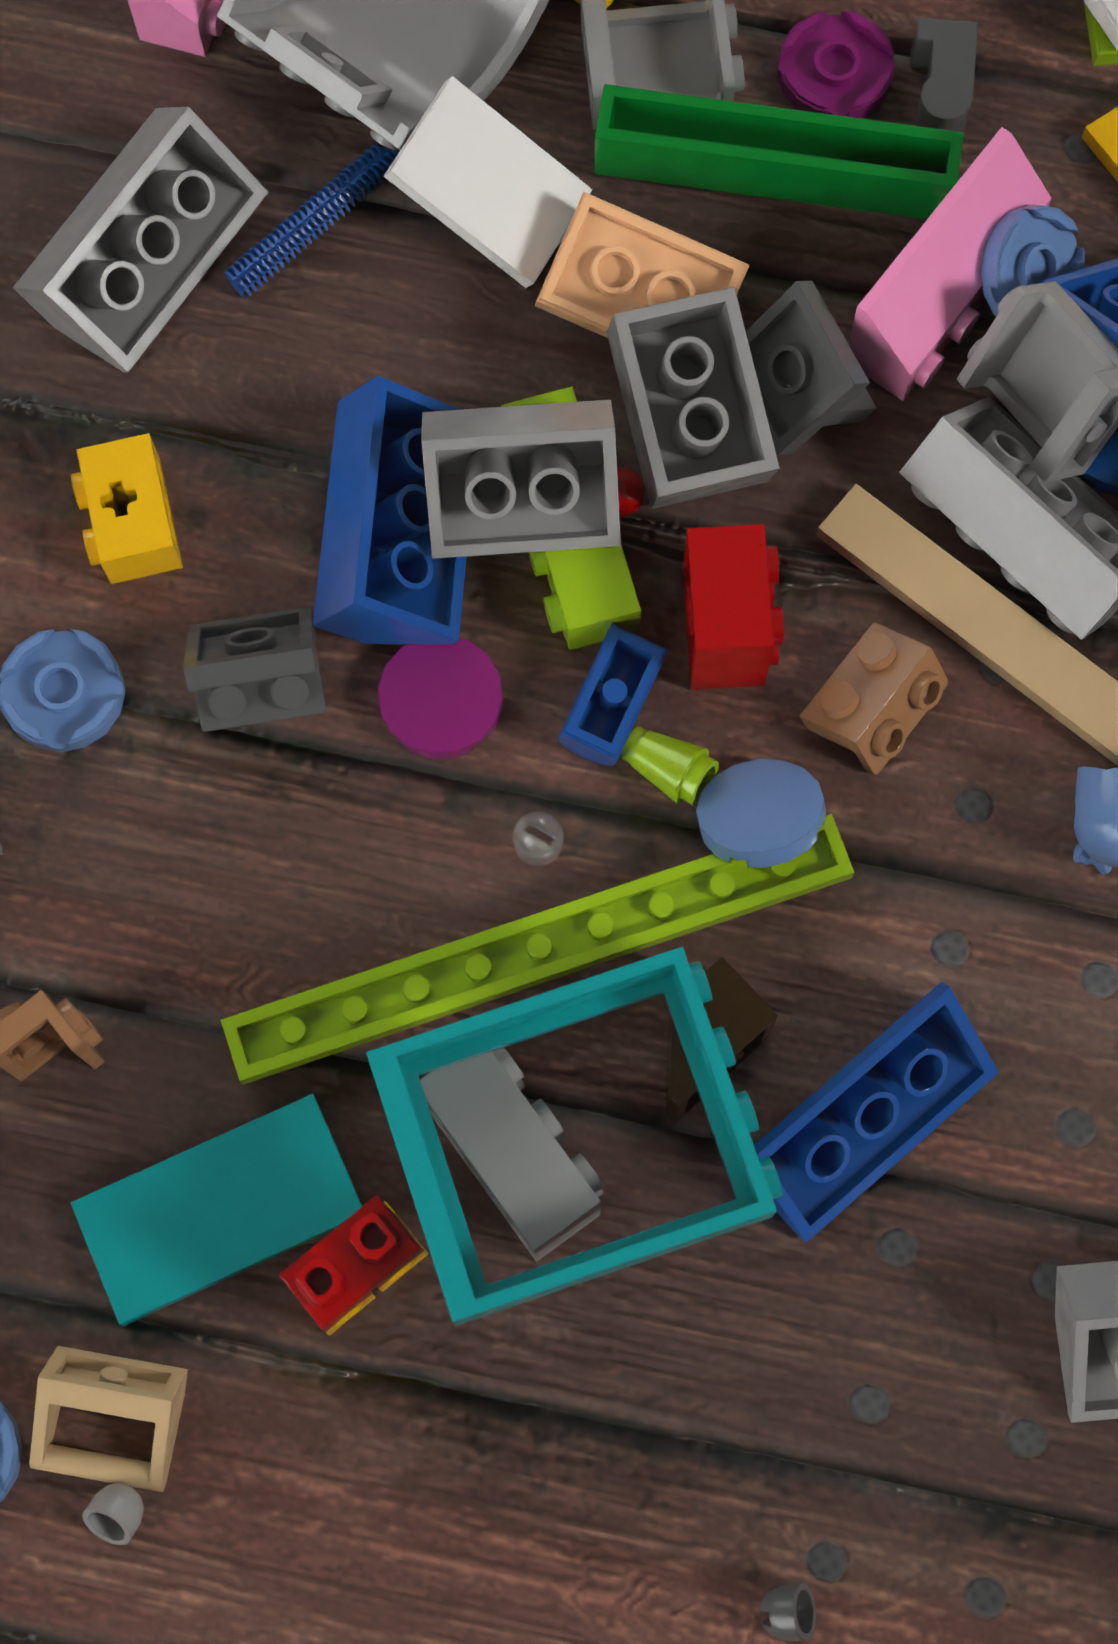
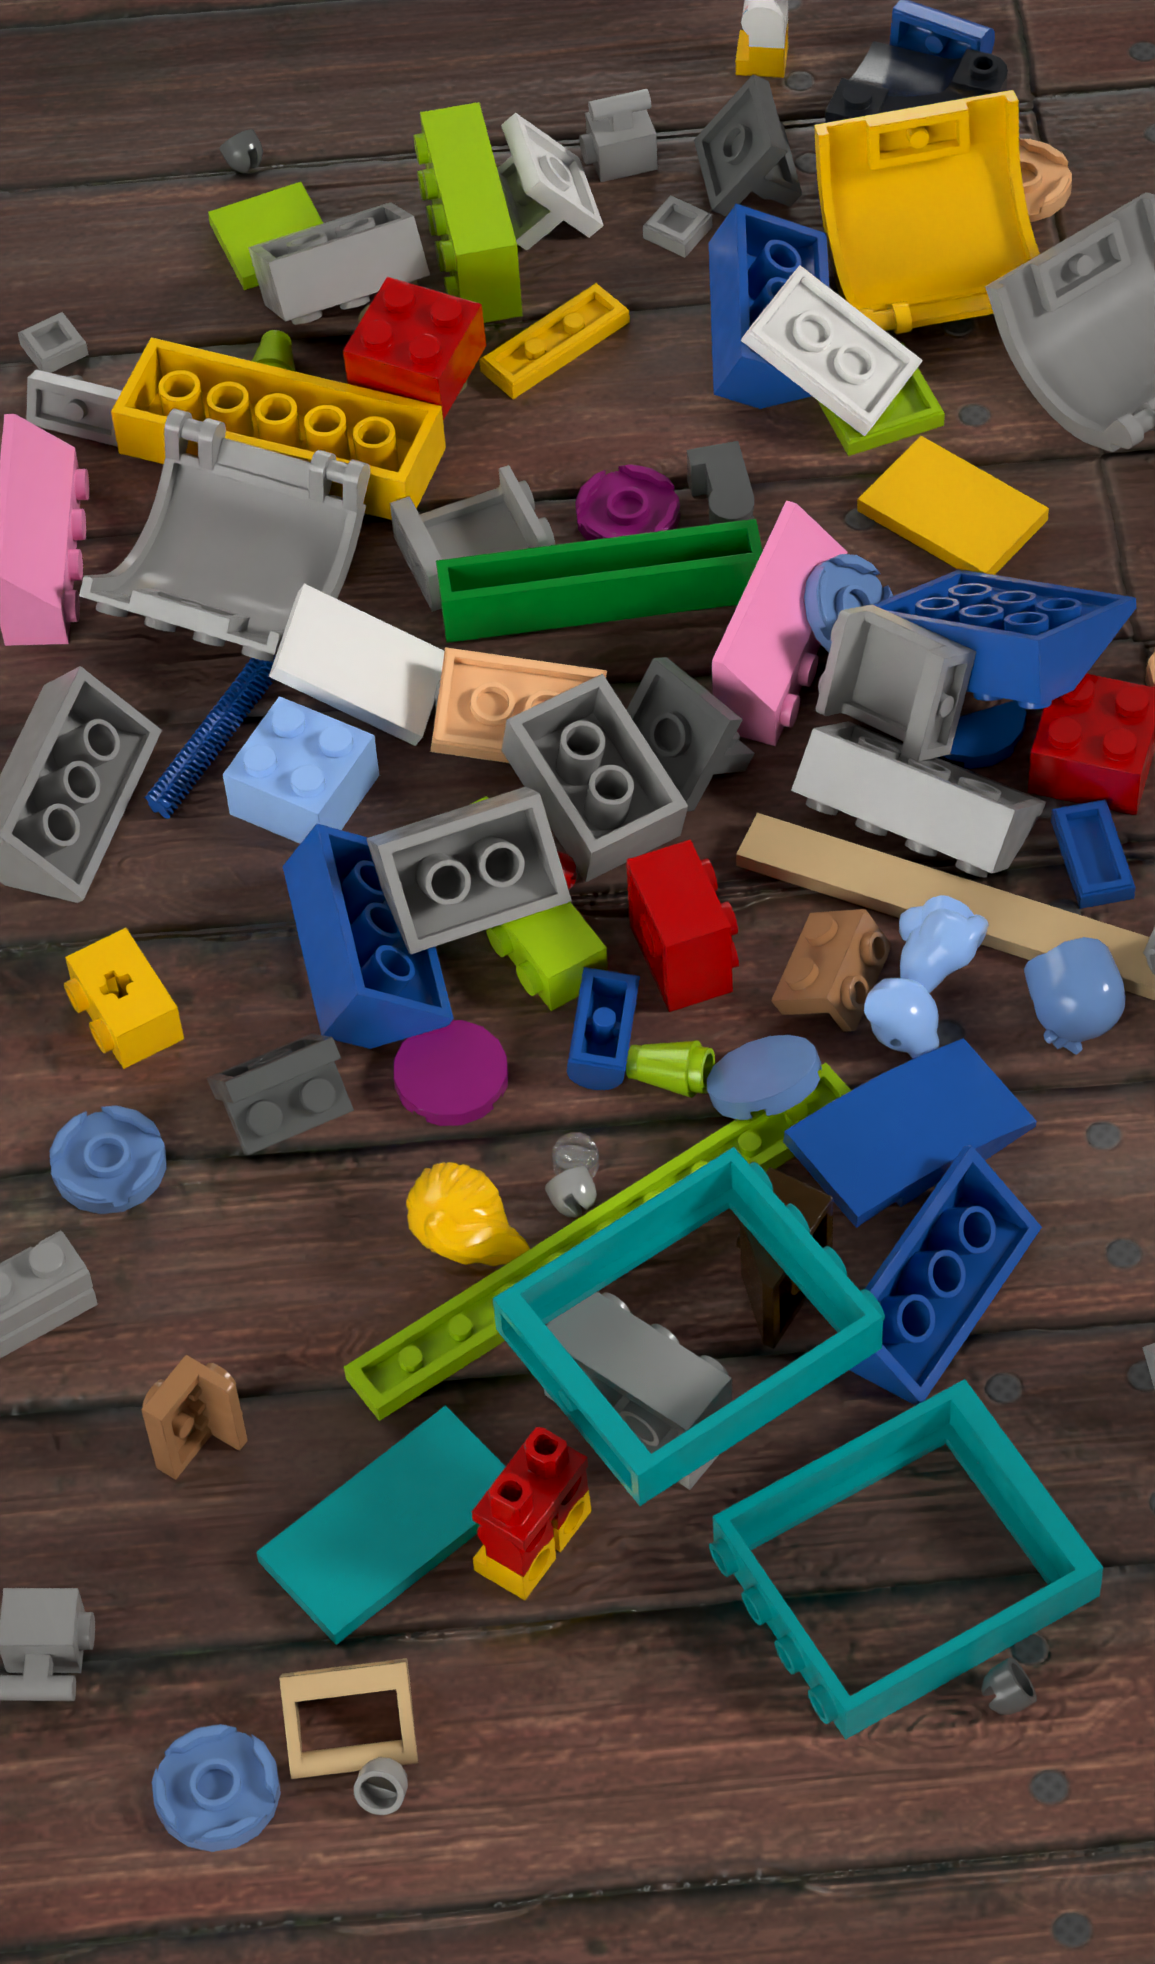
camera: 15 degrees left, 20 degrees down
none -> light blue brick [223,696,380,844]
none -> yellow hair [406,1162,530,1266]
none -> light grey hinge [545,1167,597,1217]
none -> teal window [709,1379,1103,1740]
none -> blue slope [783,1038,1037,1228]
none -> light blue animal [864,895,989,1059]

